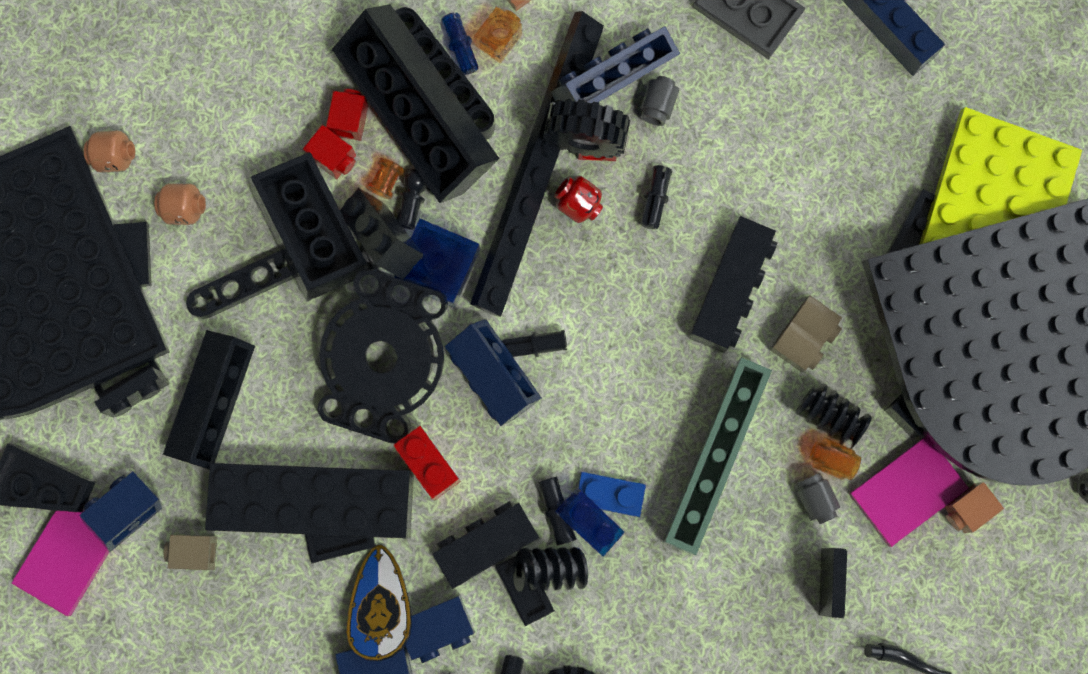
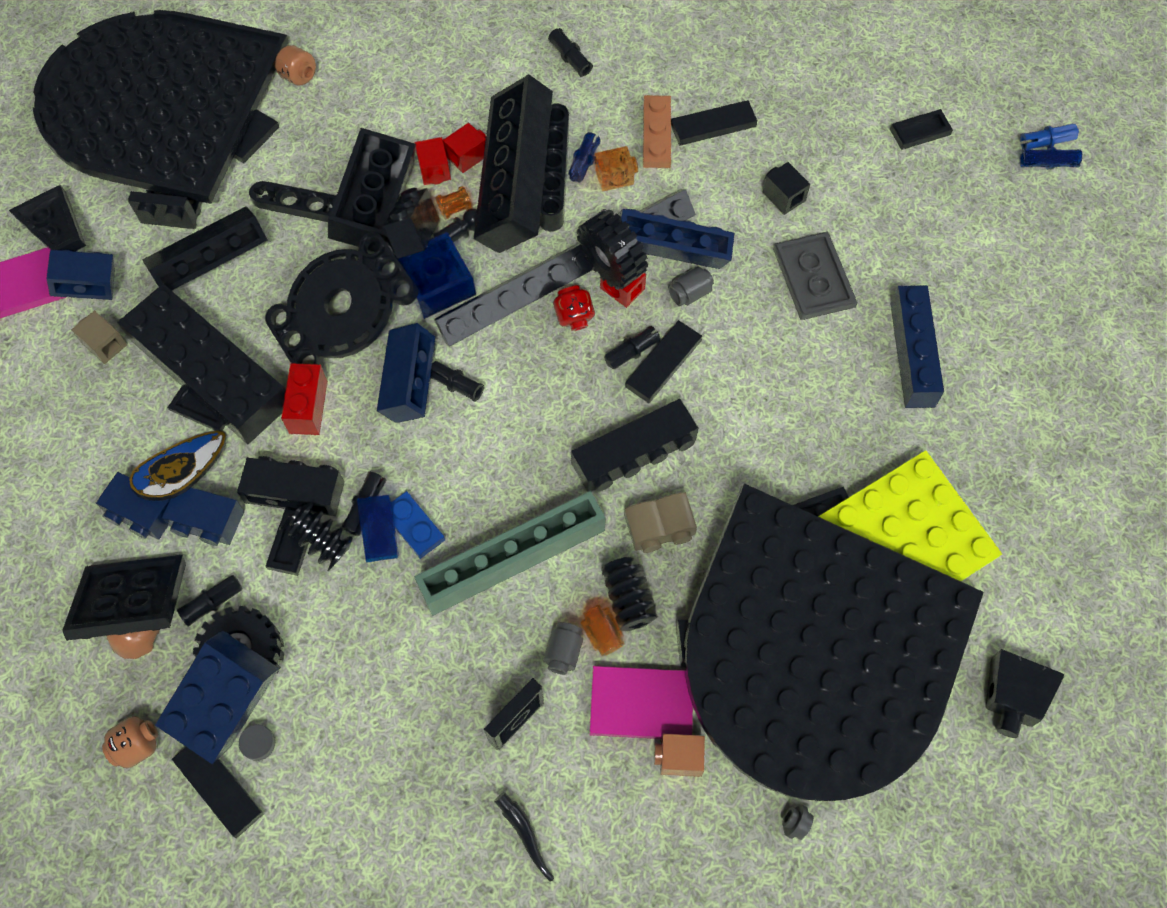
camera: 40 degrees right, 15 degrees down
nougat head [154,184,206,225] -> none
none -> black tile [625,320,702,403]

